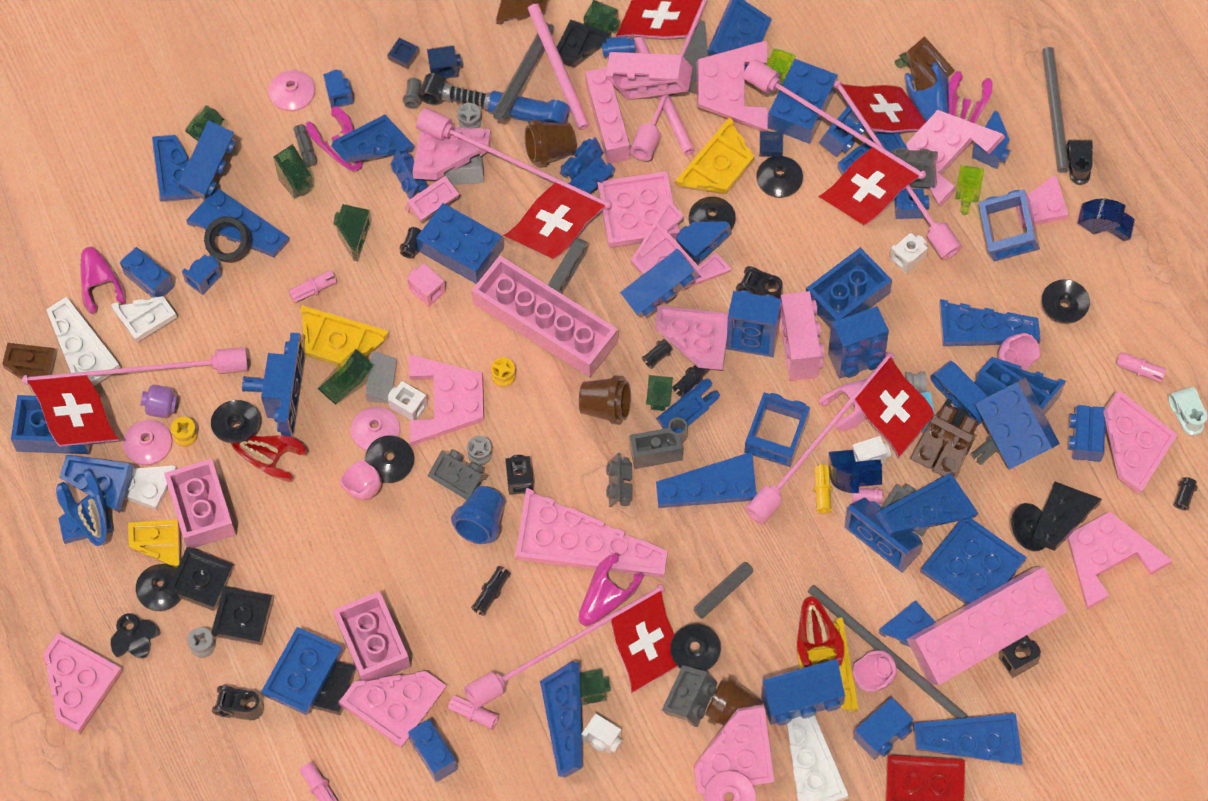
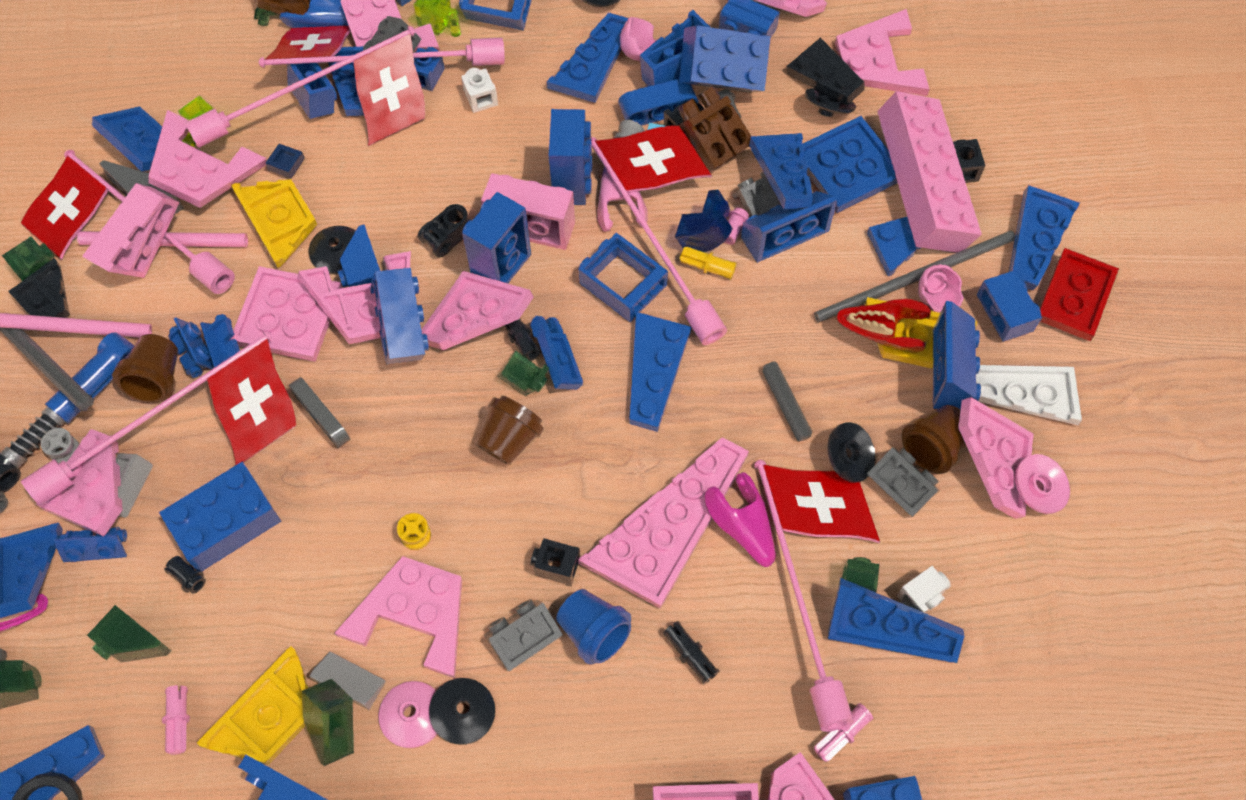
camera: 70 degrees left, 0 degrees up
bright pink hair [340,460,381,500] -> none
white brick [388,381,428,420] -> none
bright pink panel [405,176,459,223] -> none
bright pink brick [407,263,446,307] -> none
light grey wheel [467,435,492,466] -> none
bright pink brick [471,256,618,377] -> none
bright pink brick [585,67,630,164] -> none
blue brick [602,36,635,60] -> none
dark grey hinge [606,453,632,507] -> none
dark grey hinge [629,417,688,469] -> none
black pin [641,339,673,369] -> none
black dish [756,156,803,198] -> none
blue brick [767,59,838,144] -> none
blue brick [806,247,892,328] -> none
white brick [851,436,891,476] -> none

